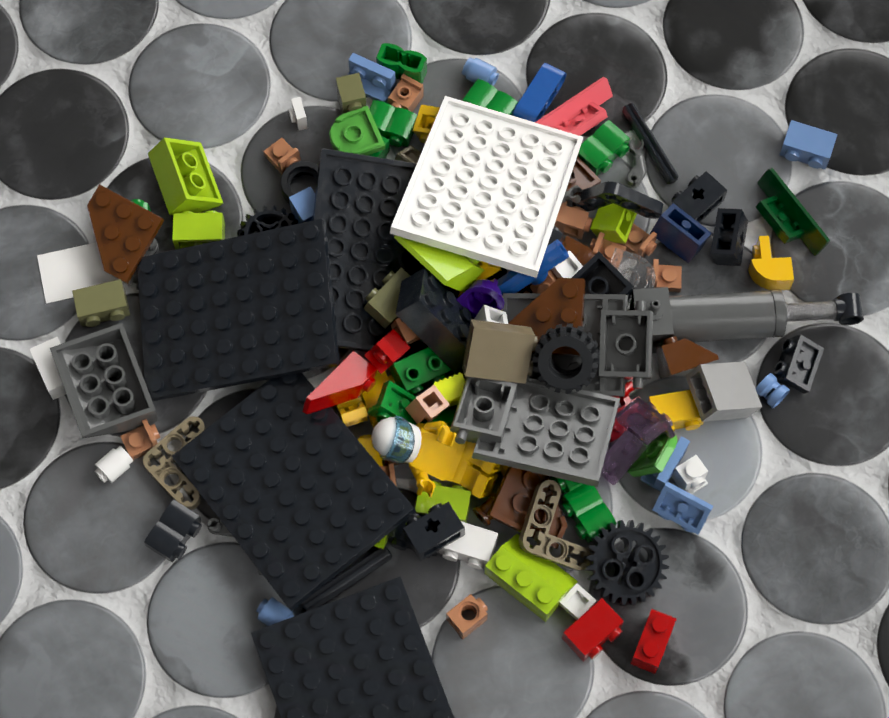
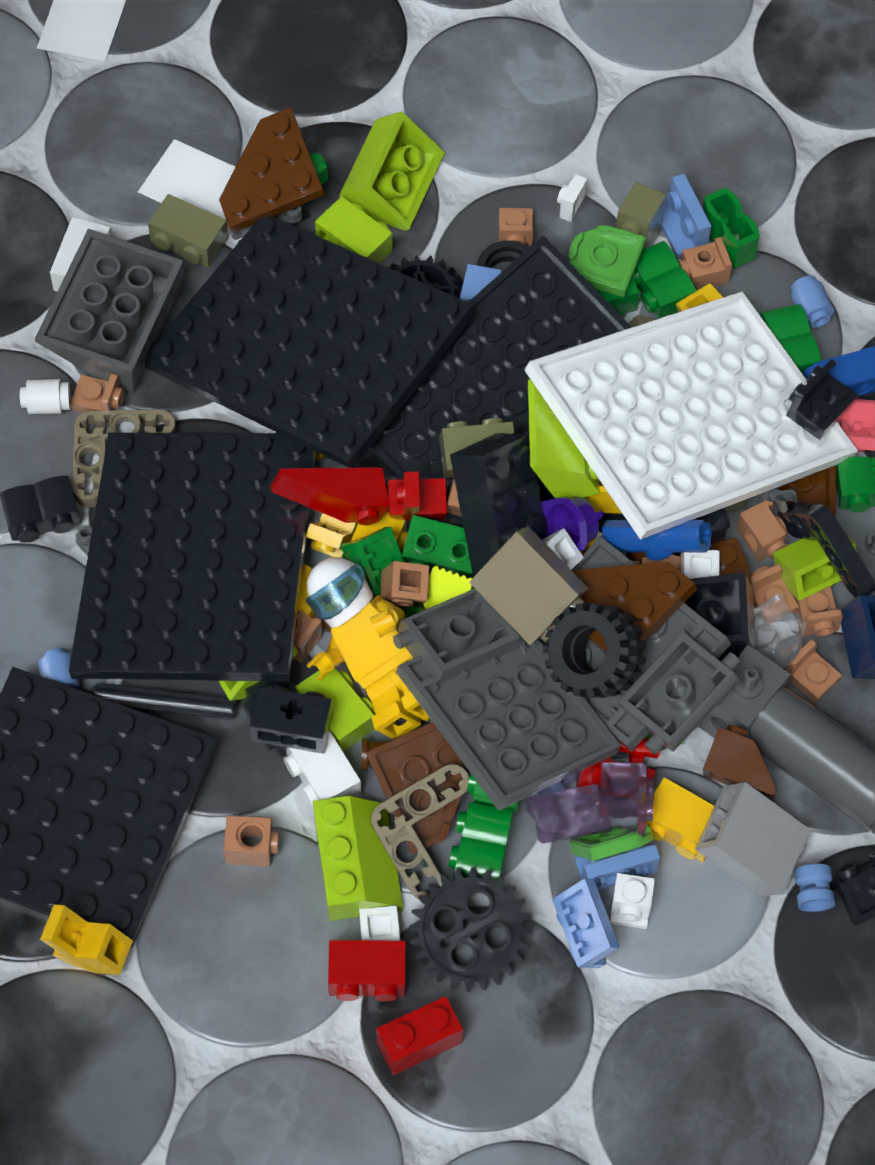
camera: 40 degrees right, 5 degrees down
none -> black bracket [786,359,859,440]

